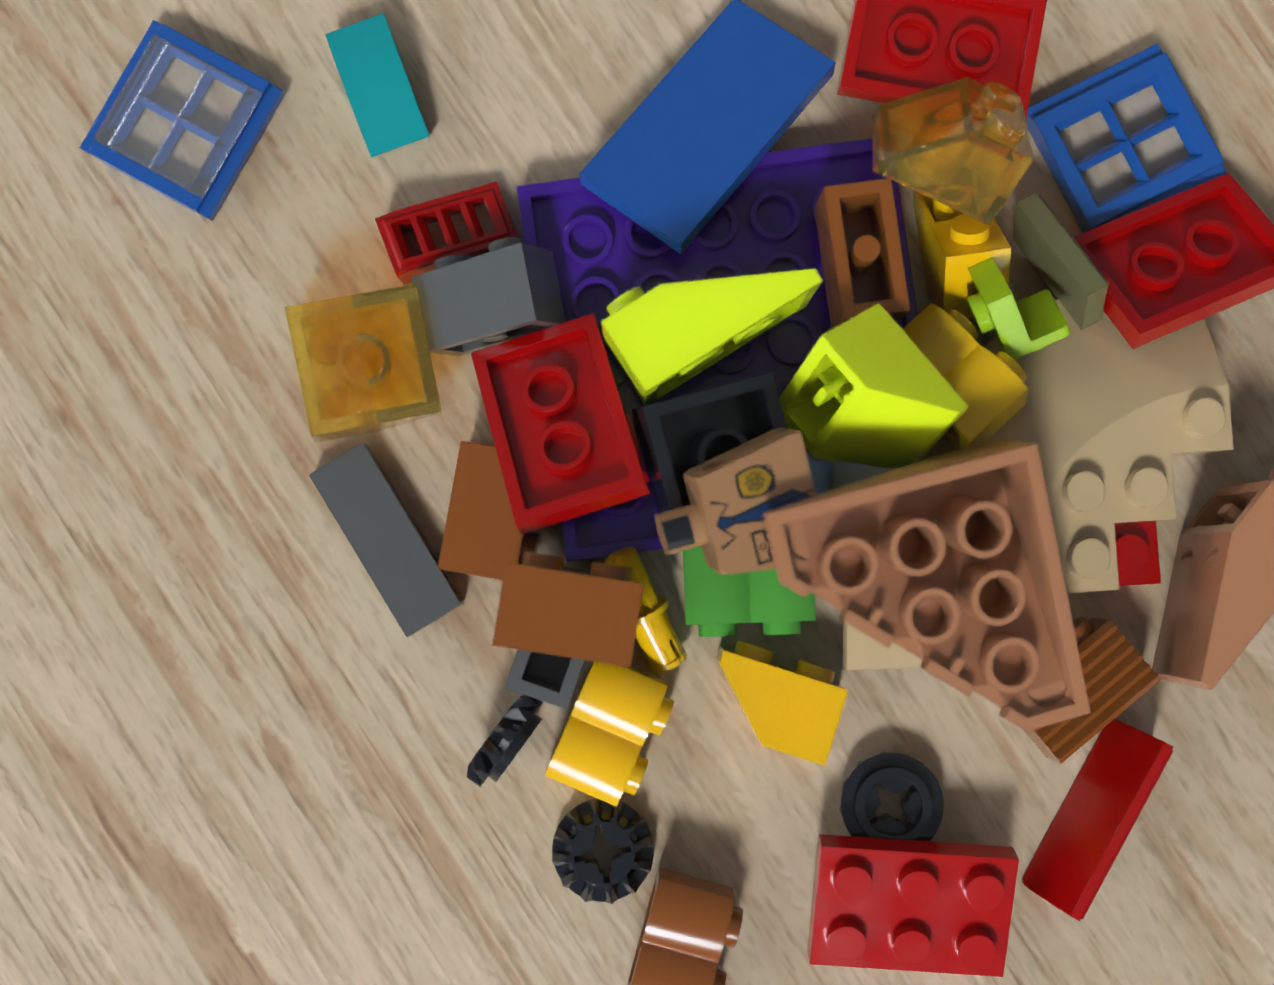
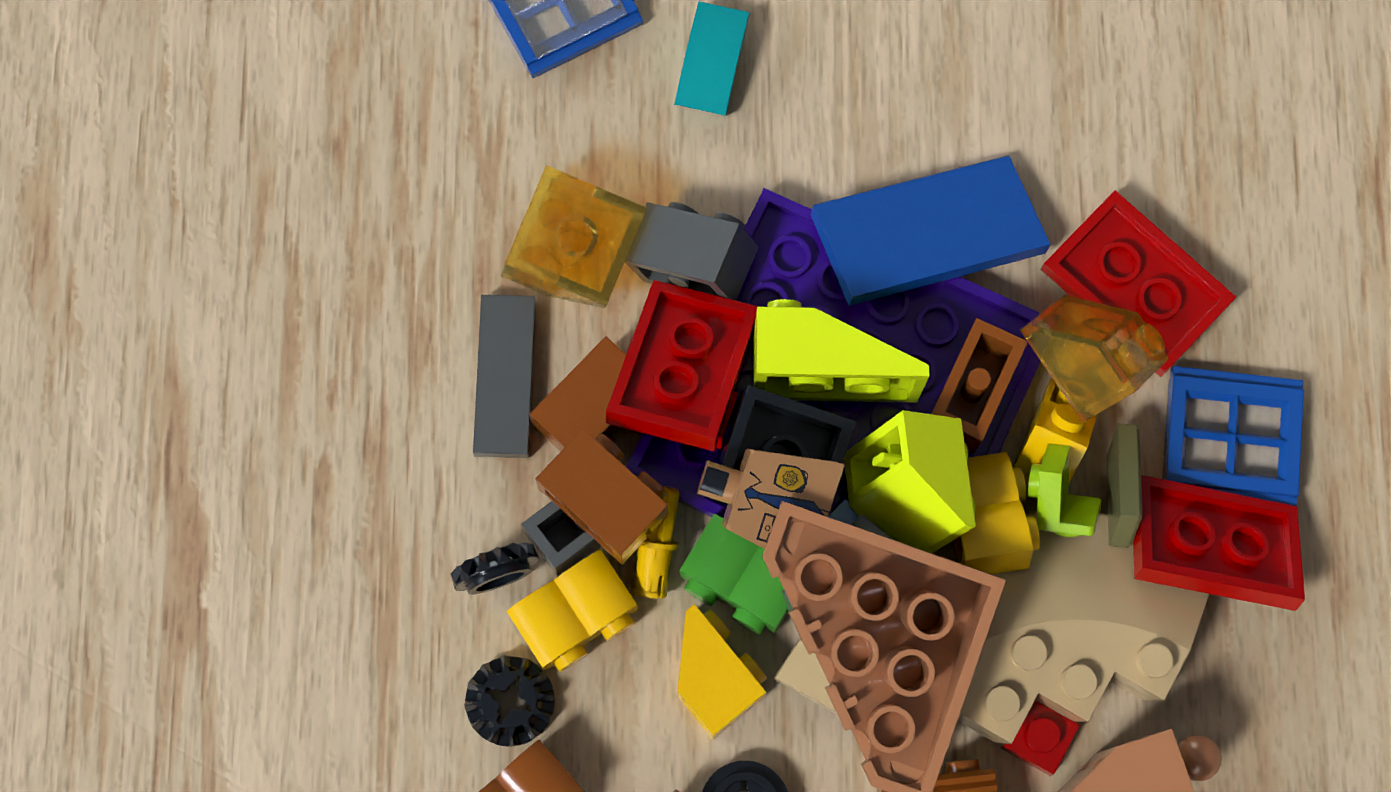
camera: 30 degrees right, 10 degrees down
red slope [375,181,518,285] -> none

